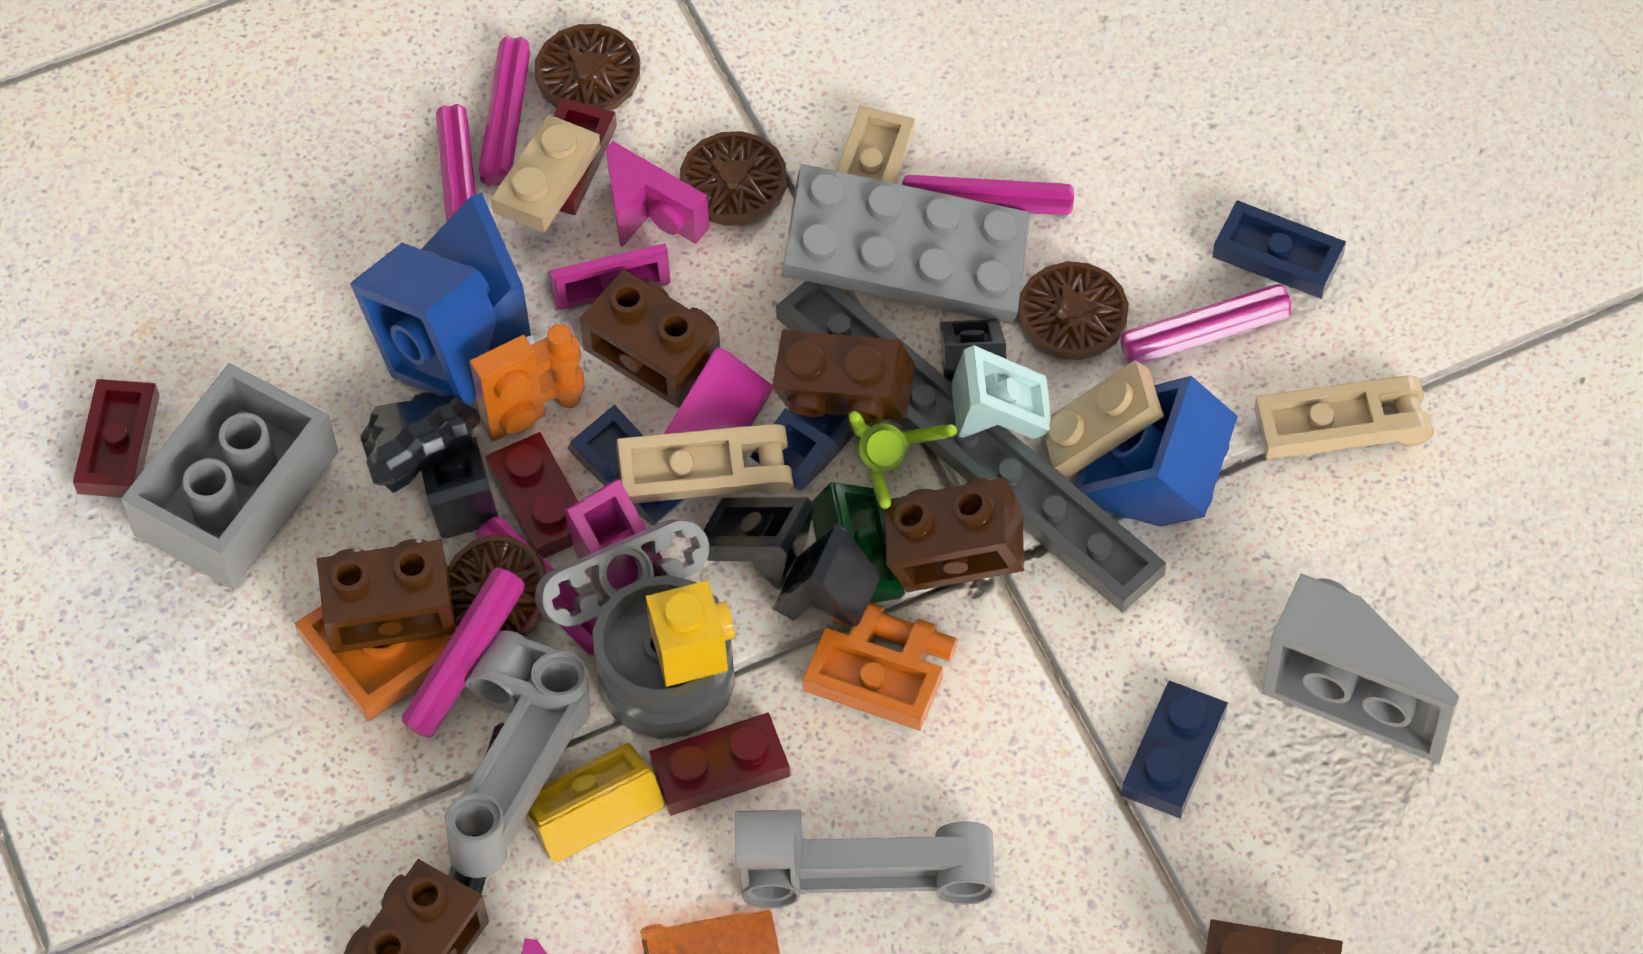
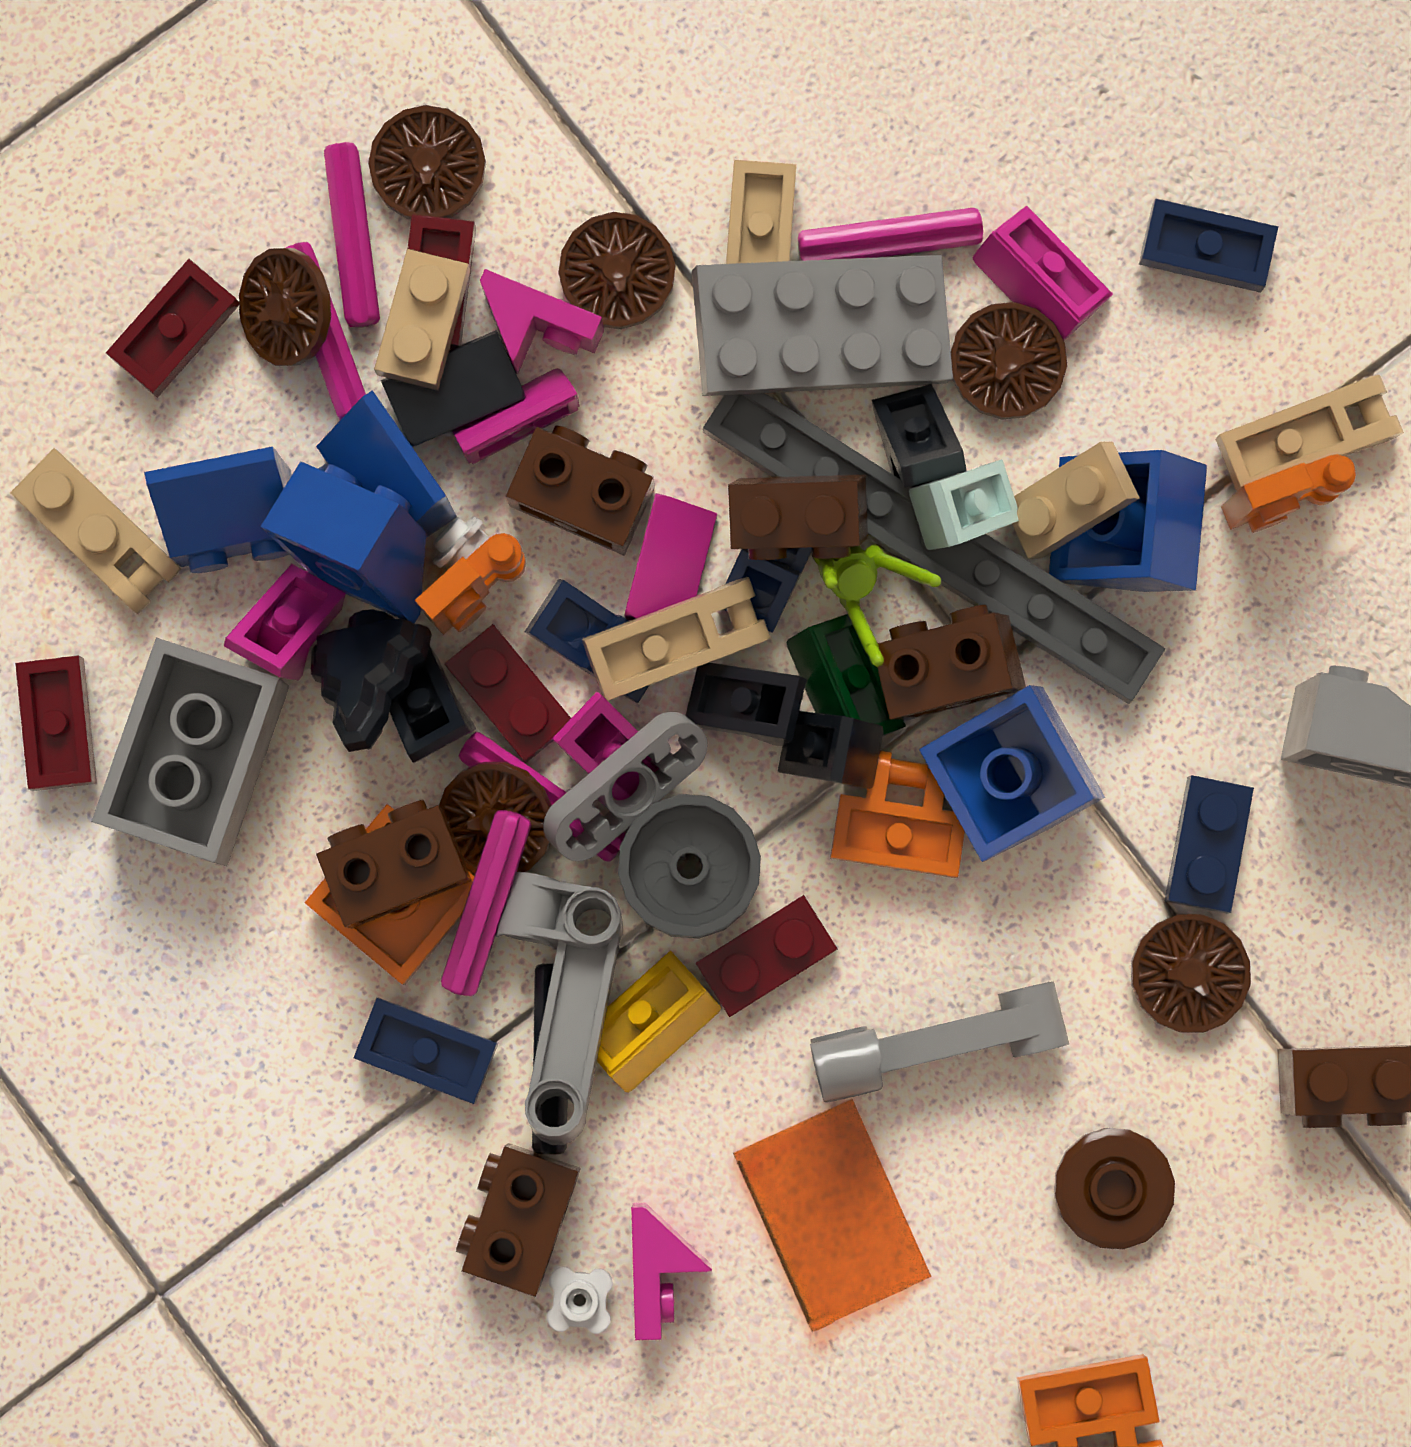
camera: 15 degrees left, 25 degrees up
yellow brick [646,580,735,687] -> none
axle [1120,284,1292,364] -> none
none -> tan plate [10,448,181,614]
none -> dark red plate [105,259,240,398]
none -> blue slope [144,446,292,573]
none -> dark pink slope [224,563,346,681]
none -> reddish brown wheel [239,248,331,366]
none -> dark blue plate [353,998,499,1104]
none -> black slope [381,330,526,447]
none -> blue slope [919,685,1106,862]
none -> dark pink slope [973,205,1113,341]
none -> reddish brown wheel [1131,914,1251,1033]
none -> orange plate [1221,454,1356,533]

